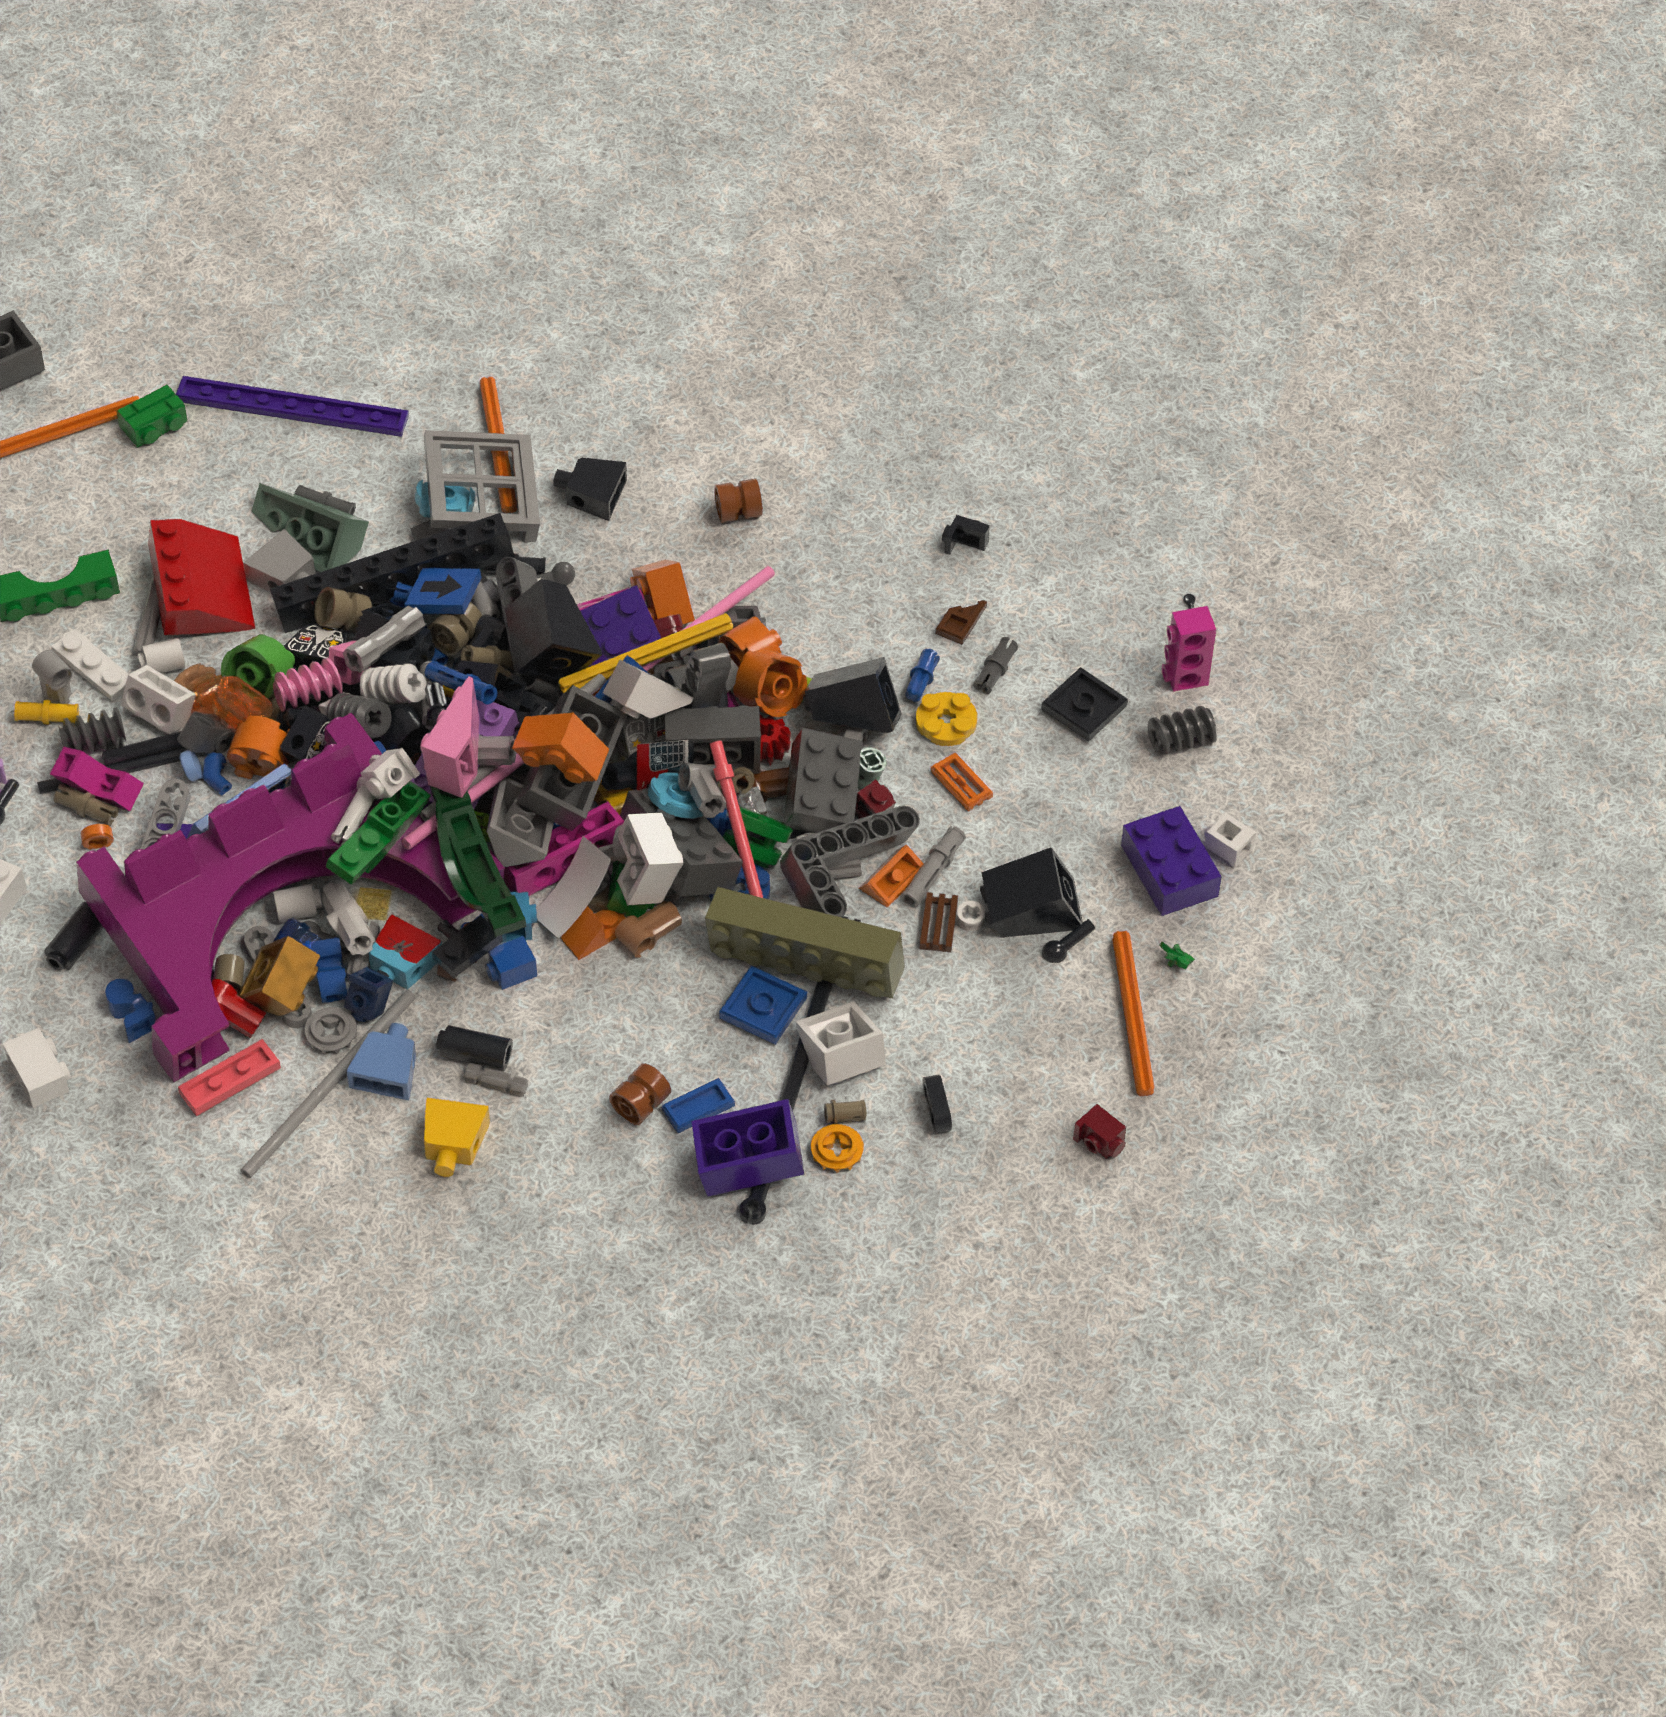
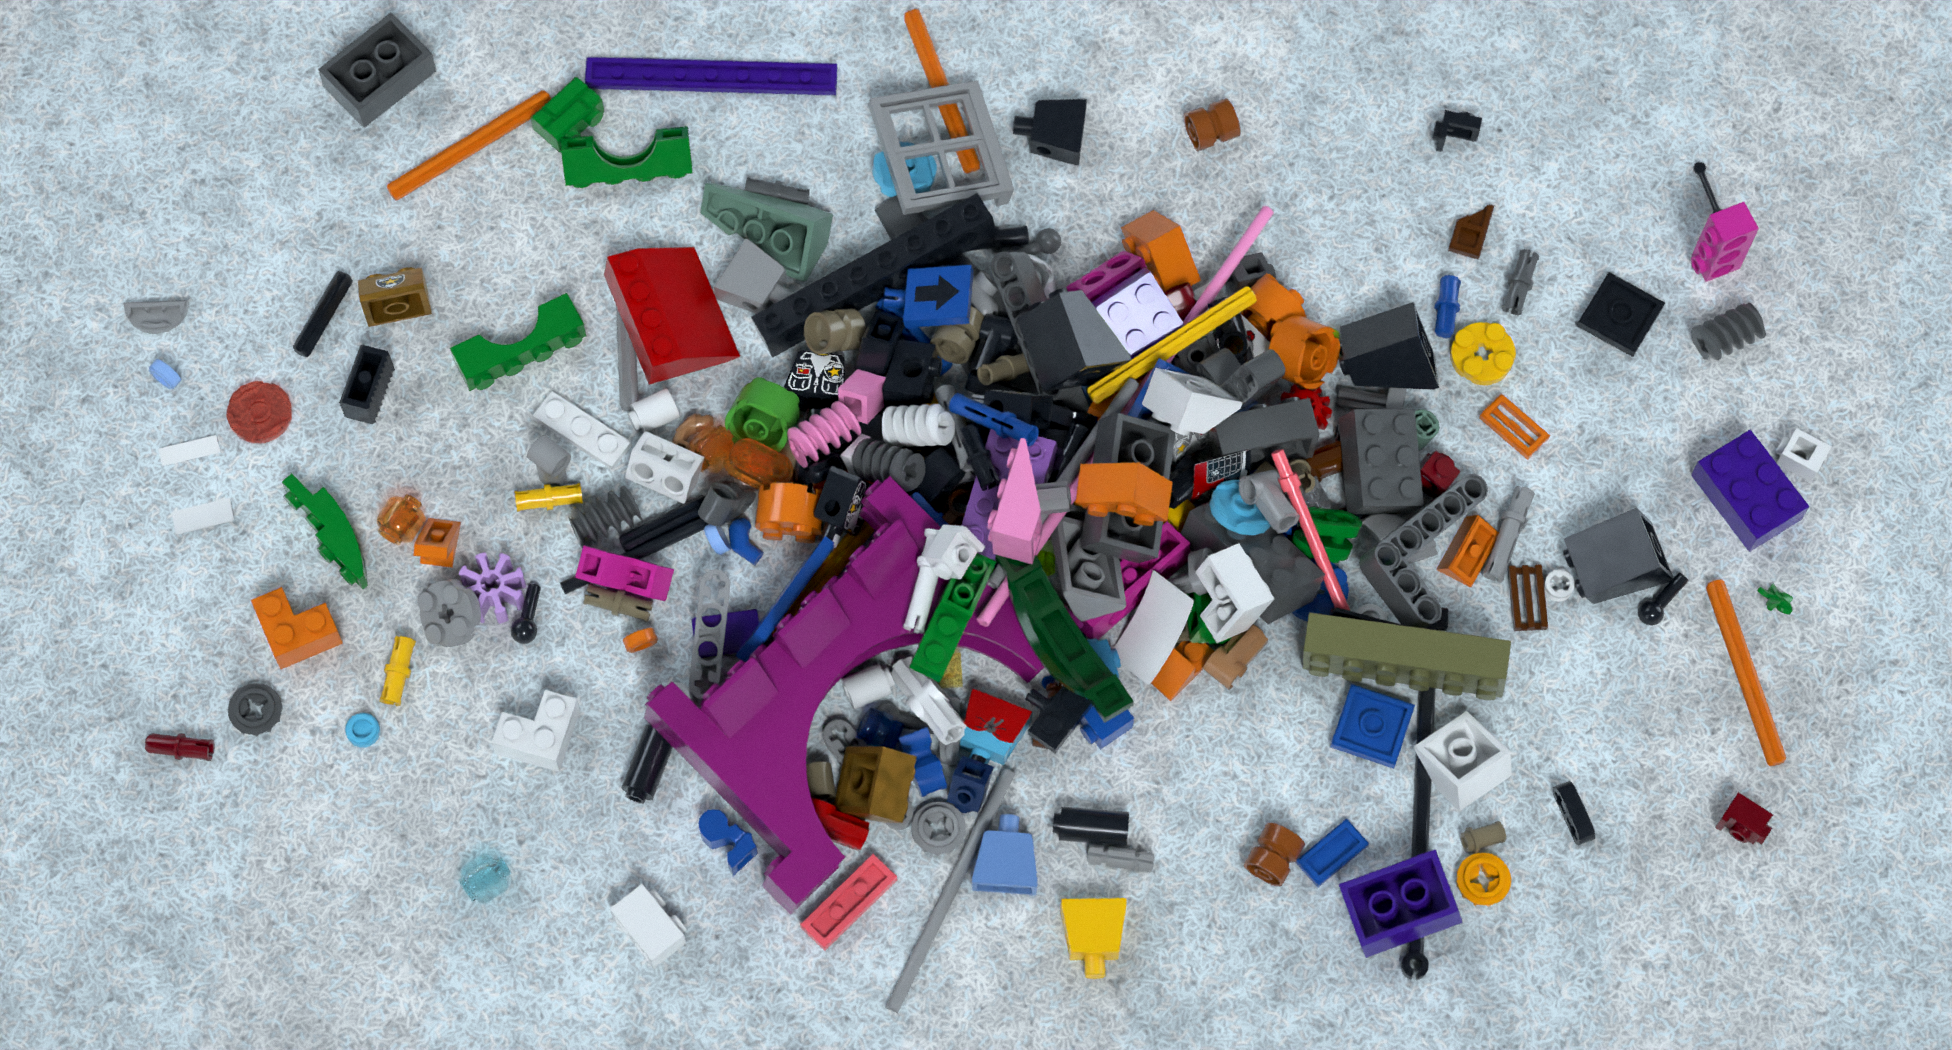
camera: 10 degrees left, 15 degrees up
light grey axle [343,606,426,673] -> none
none -> green arch [561,126,693,188]

